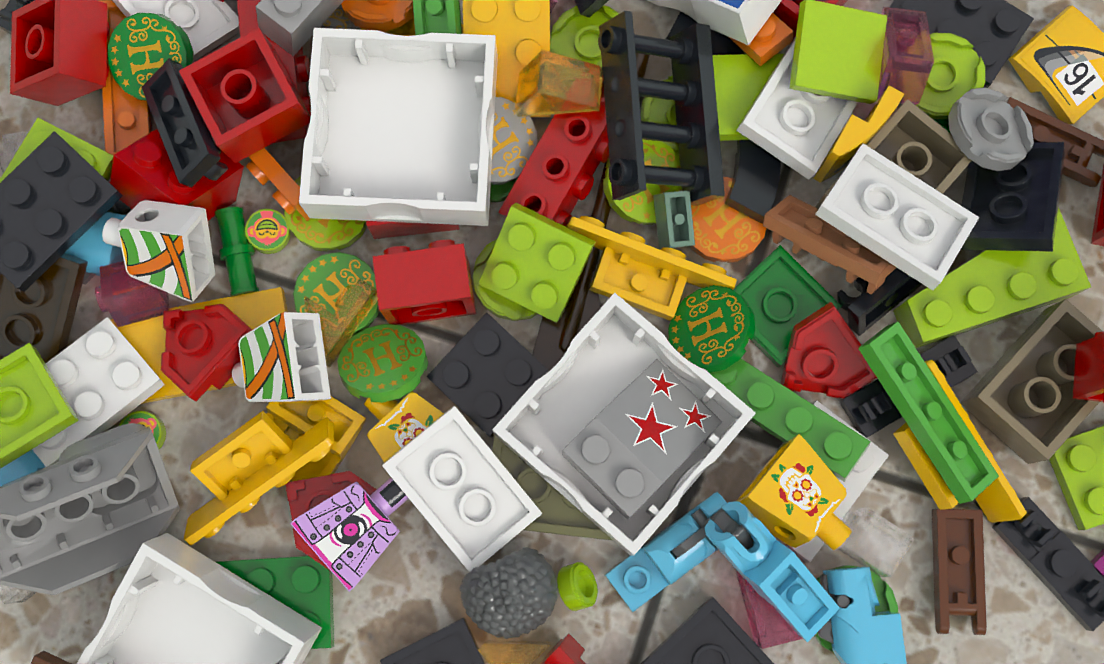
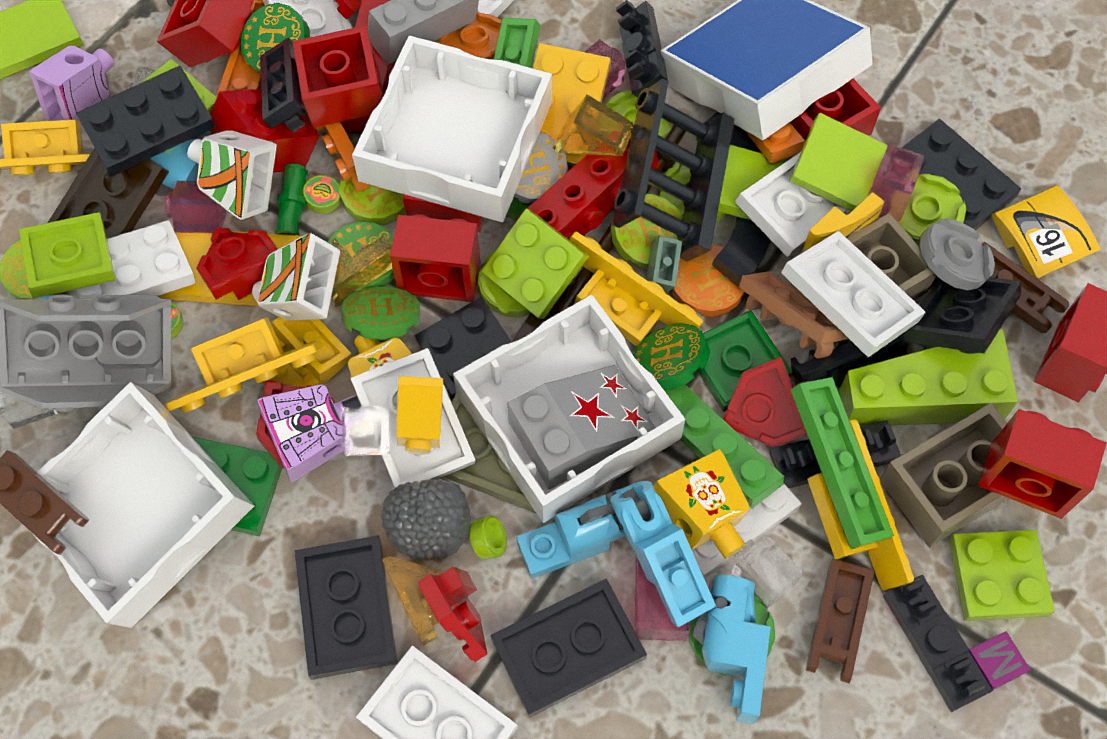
camera: 15 degrees right, 15 degrees down
none -> clear brick [341,406,390,456]
none -> yellow slope [396,376,443,454]

